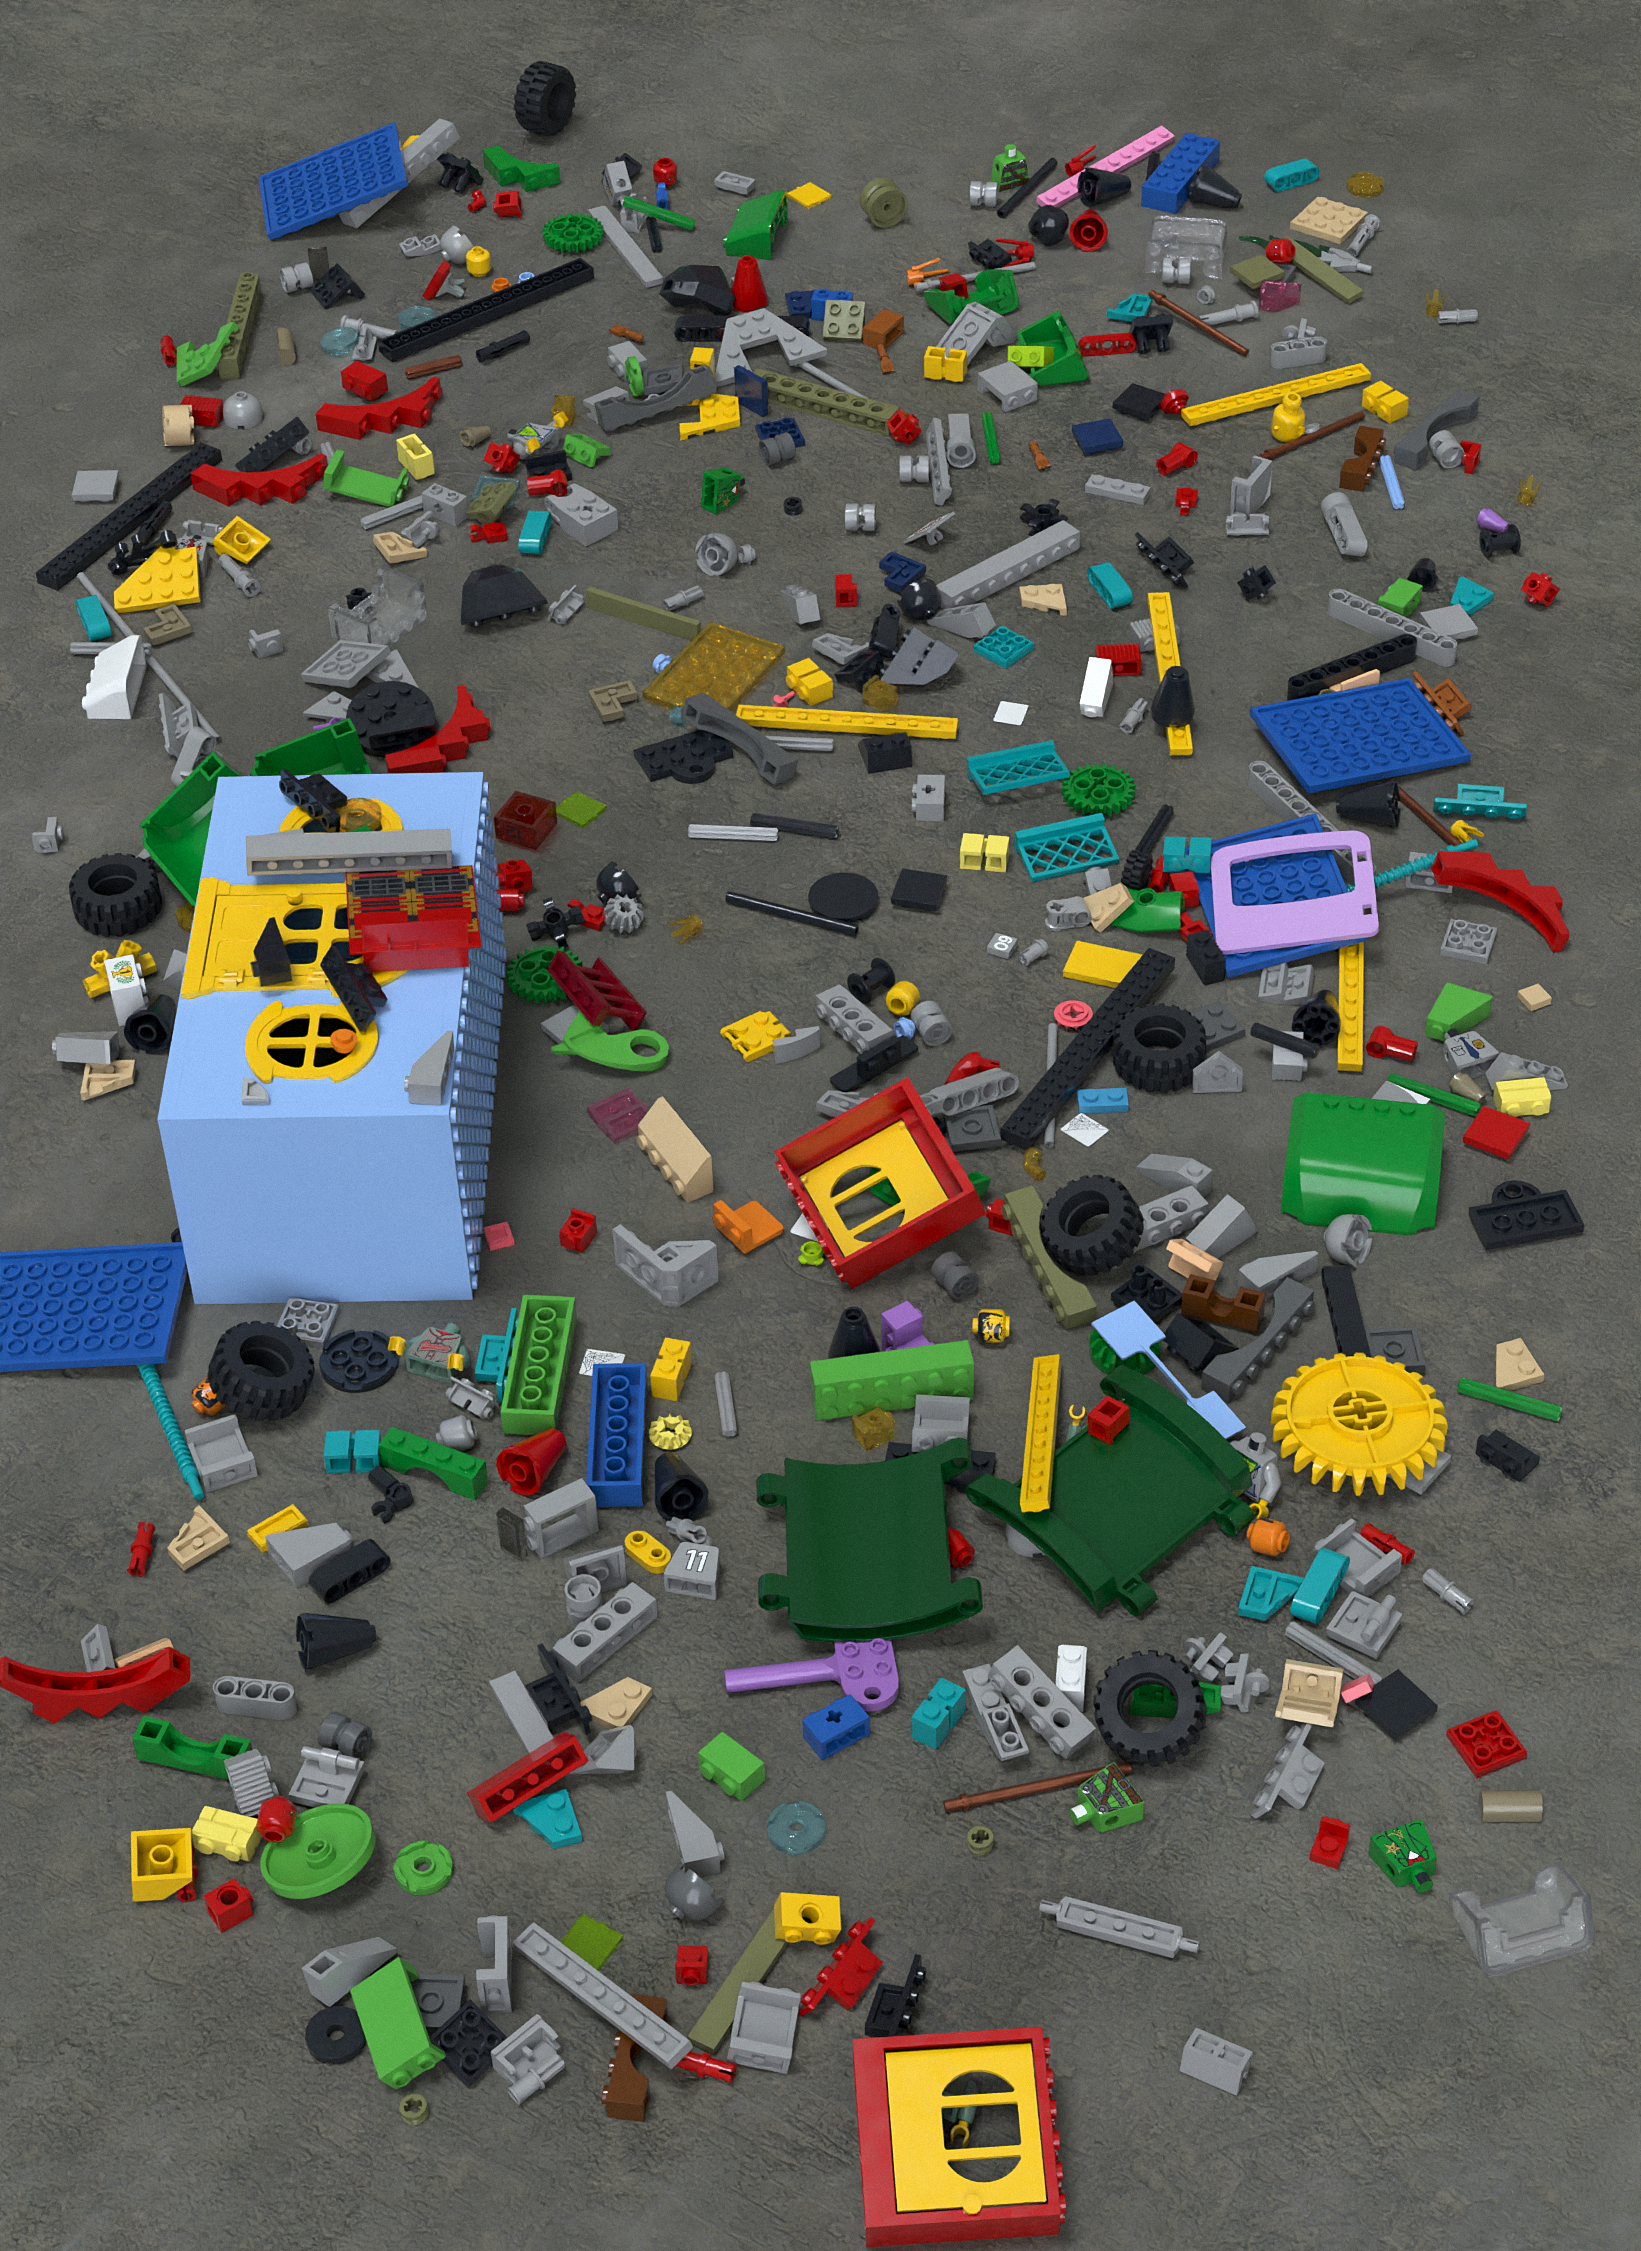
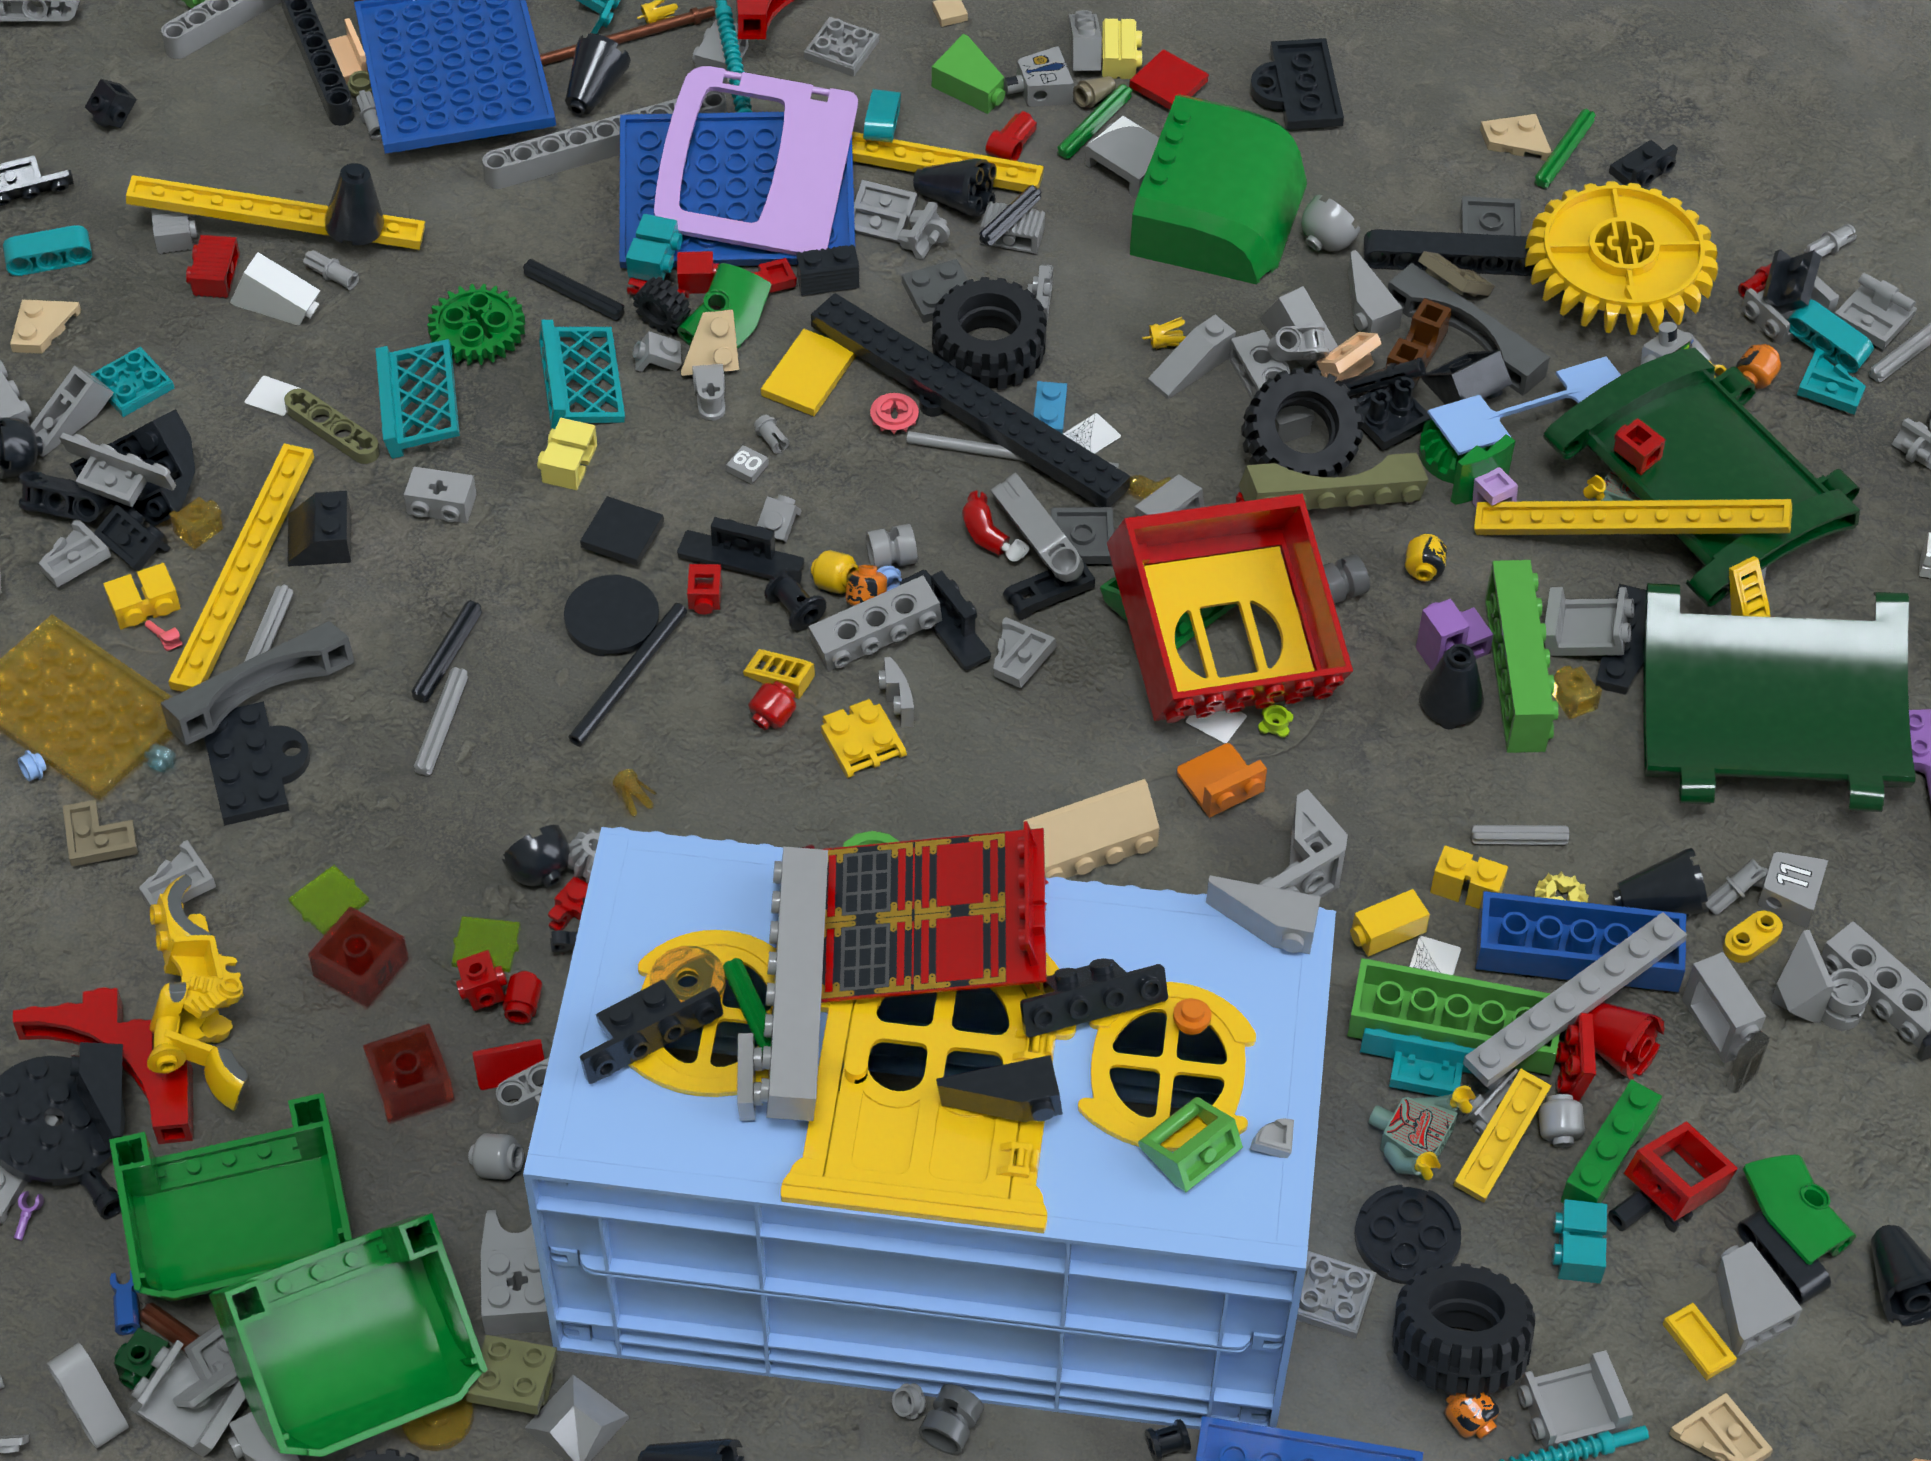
camera: 85 degrees left, 10 degrees up
none -> light grey bracket [59,433,176,507]
none -> light grey wing [139,840,216,908]
none -> yellow piece [147,874,248,1111]
none -> olive beam [284,388,380,464]
none -> clear neon green piece [451,916,520,972]
none -> black bracket [677,517,804,579]
none -> red brick [687,564,722,615]
none -> yellow slope [743,649,815,699]
none -> red head [748,681,796,730]
none -> light grey bracket [757,494,802,542]
none -> orange head [846,565,887,606]
none -> teal beam [863,89,901,143]
none -> light grey hips [898,202,950,259]
none -> light grey hinge [1134,474,1204,516]
none -> bright green tile [1138,1097,1243,1192]
none -> yellow piece [1142,317,1186,349]
none -> light grey piece [1268,323,1329,362]
none -> black pin [1335,357,1426,397]
none -> yellow brick [1350,889,1430,957]
none -> dark tan plate [1418,251,1495,297]
none -> green slope [1450,434,1516,505]
none -> yellow plate [1453,1069,1551,1203]
none -> light grey plate [1463,912,1687,1087]
none -> lavender panel [1473,467,1518,507]
none -> red tile [1556,1013,1596,1102]
none -> red window [1624,1121,1738,1221]
none -> yellow slope [1729,556,1770,617]
none -> green panel [1743,1154,1856,1265]
none -> black bracket [1762,249,1822,314]

